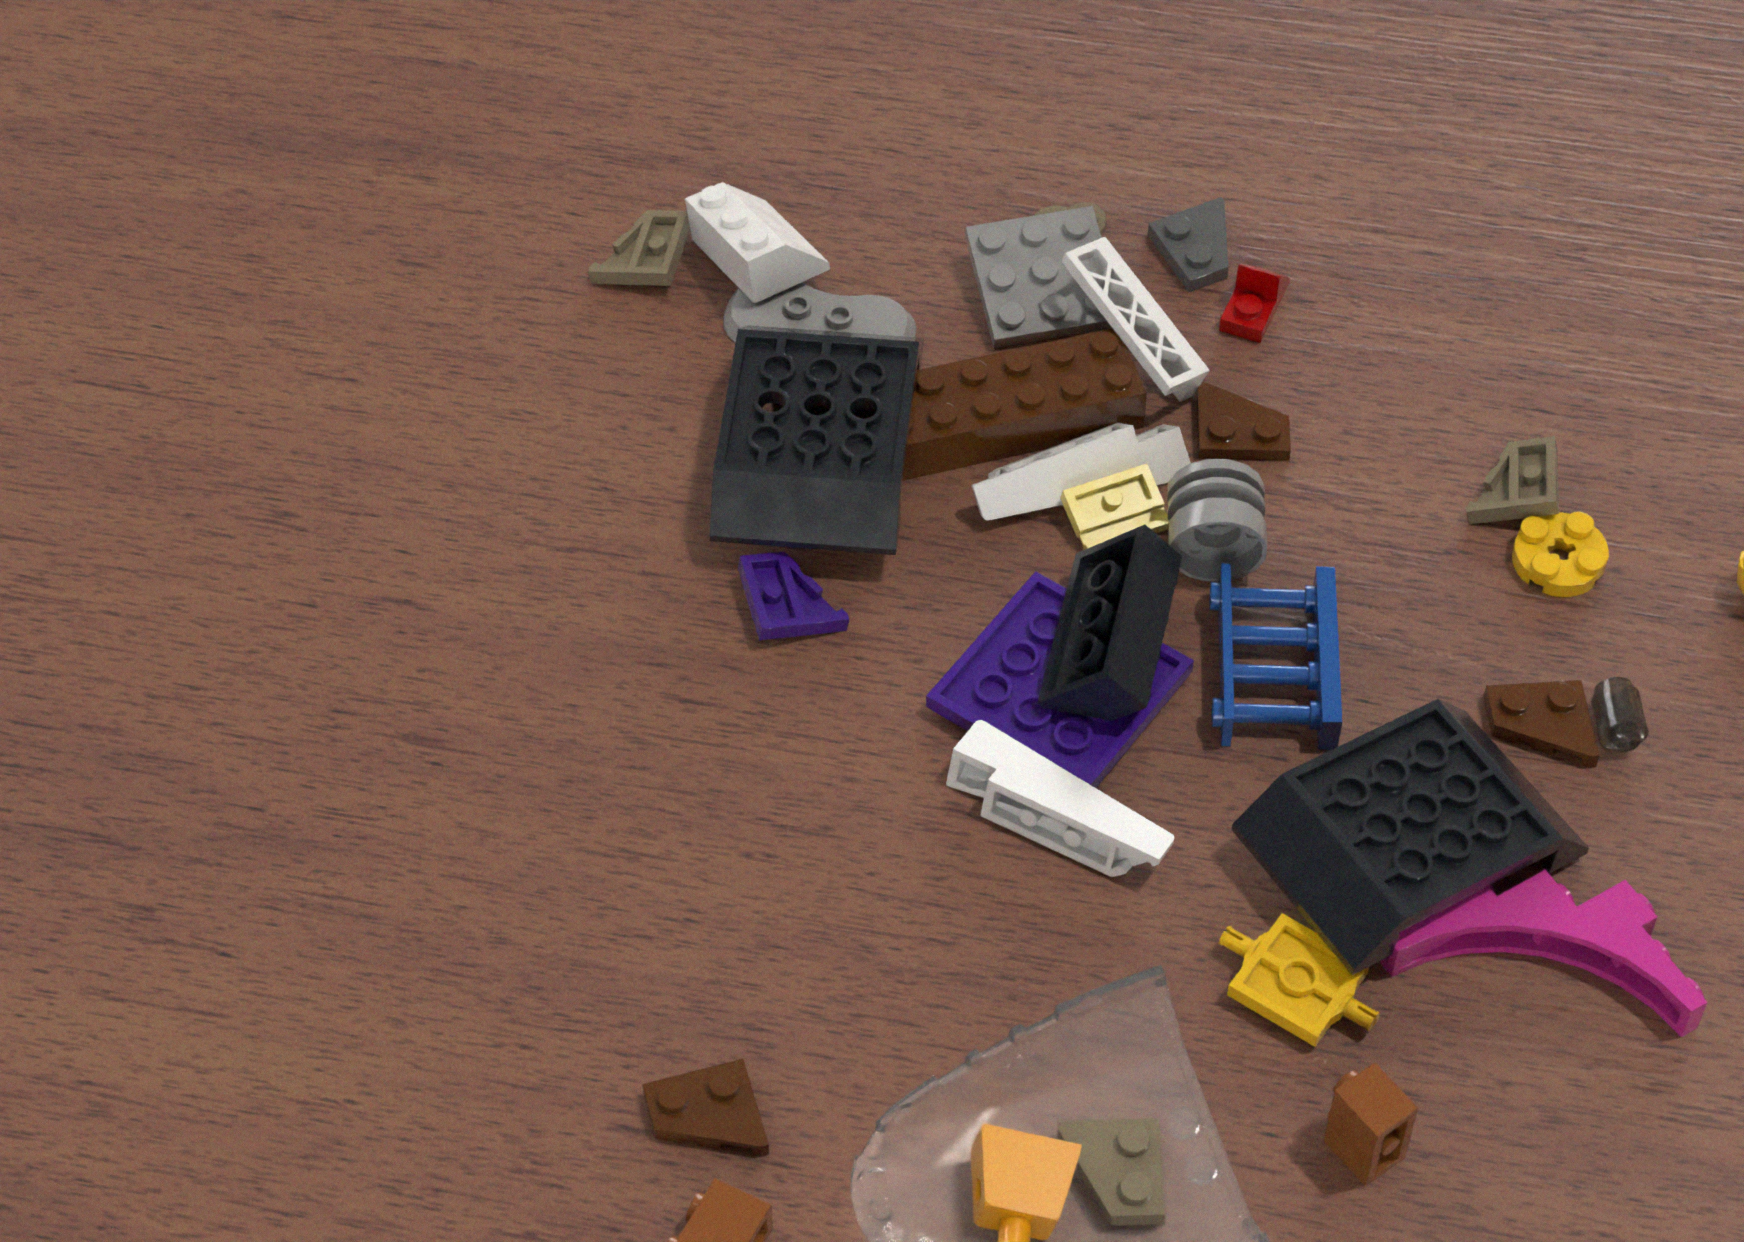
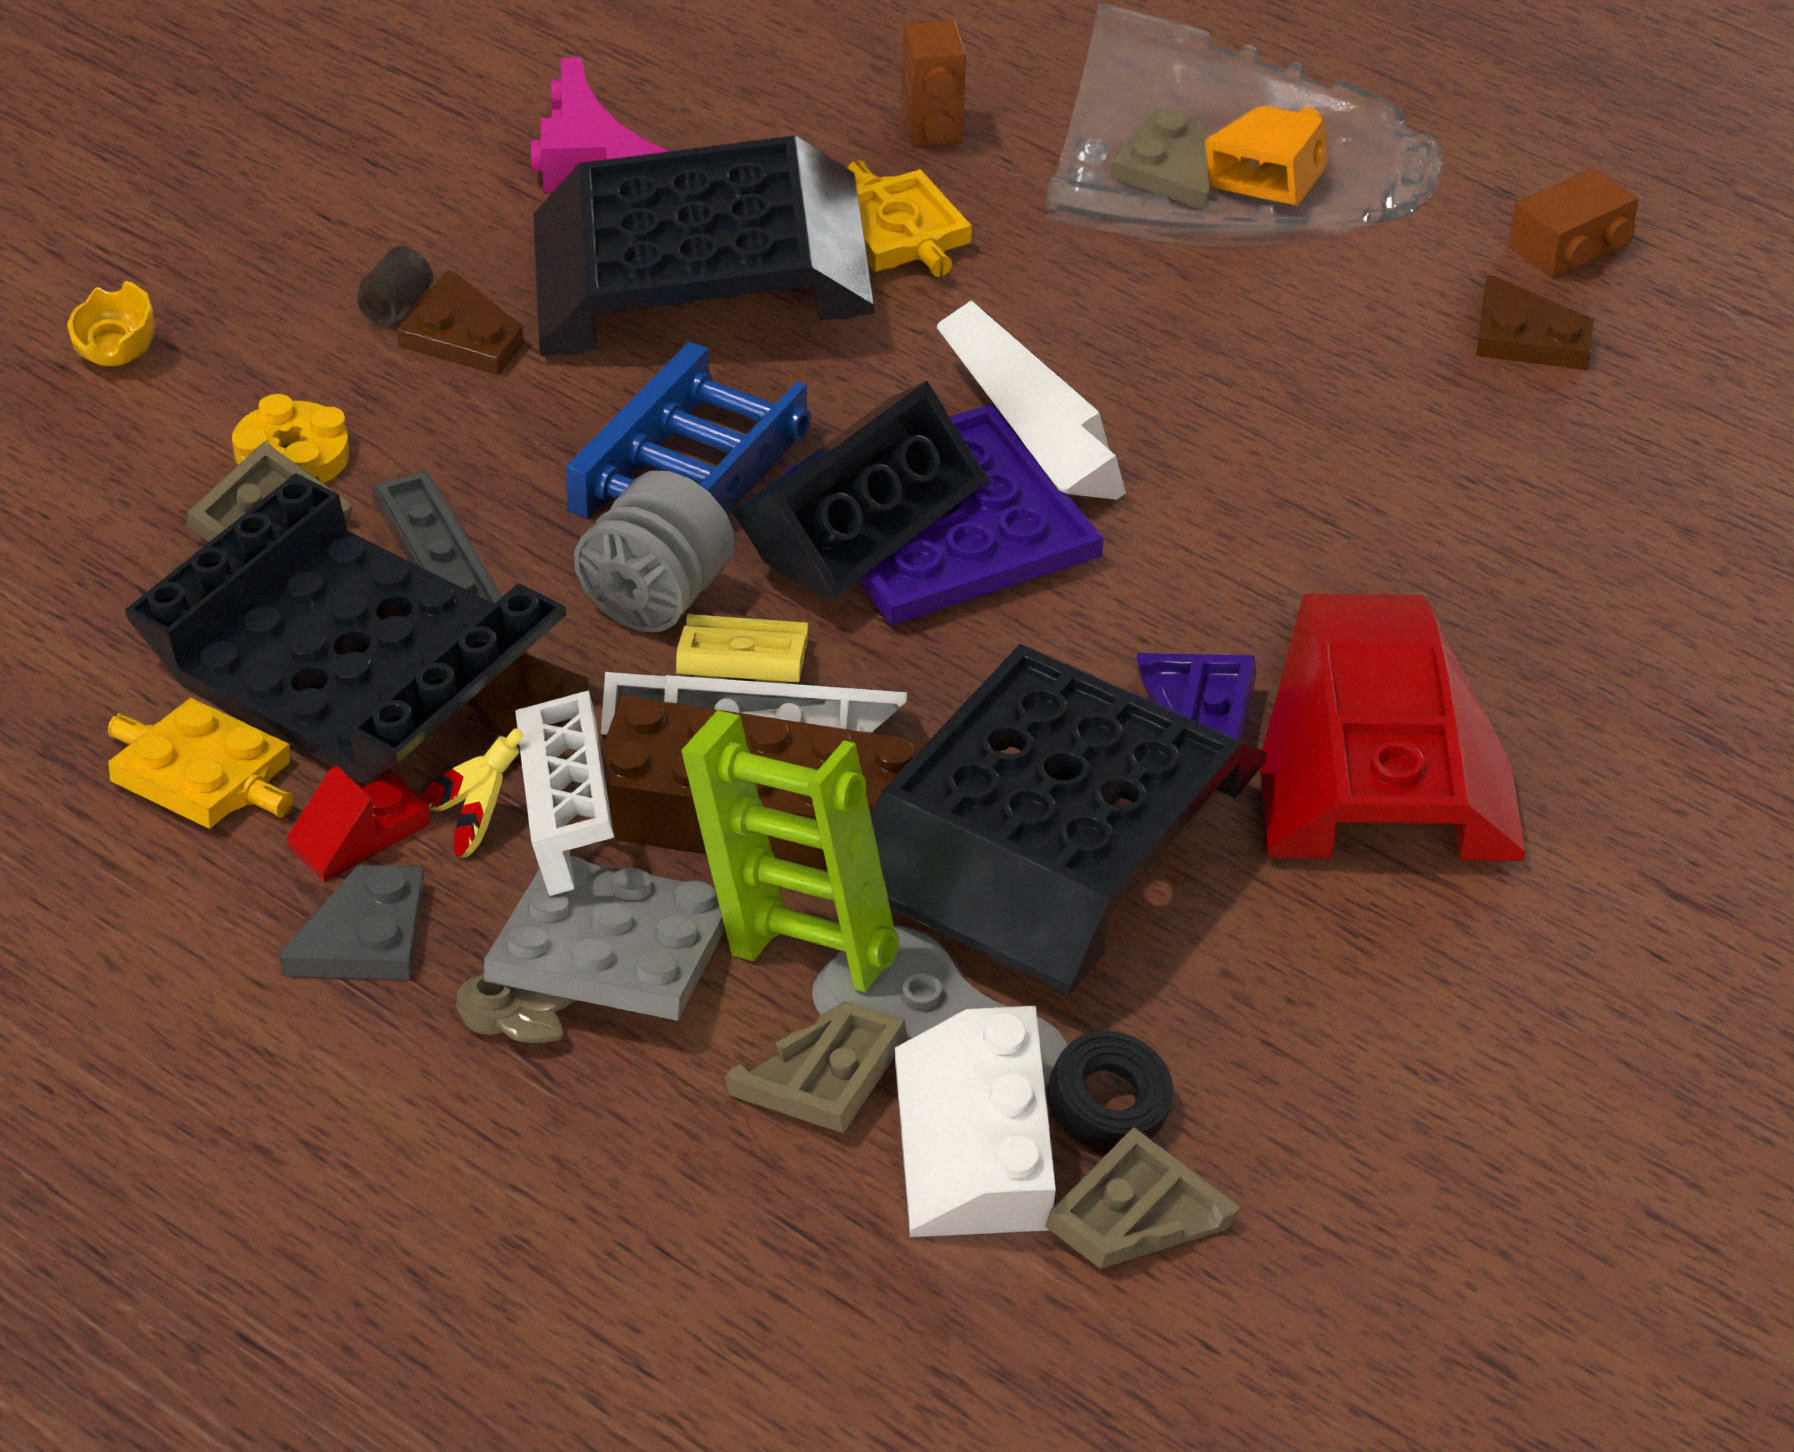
camera: 155 degrees left, 10 degrees down
none -> yellow plate [107,697,294,829]
none -> black slope [125,473,567,783]
none -> dark grey tile [372,471,503,603]
none -> light yellow piece [421,728,523,858]
none -> lime fence [681,710,899,993]
none -> dark tan wing [725,1001,907,1134]
none -> black tyre [1048,1031,1174,1151]
none -> red wedge [1259,593,1526,861]

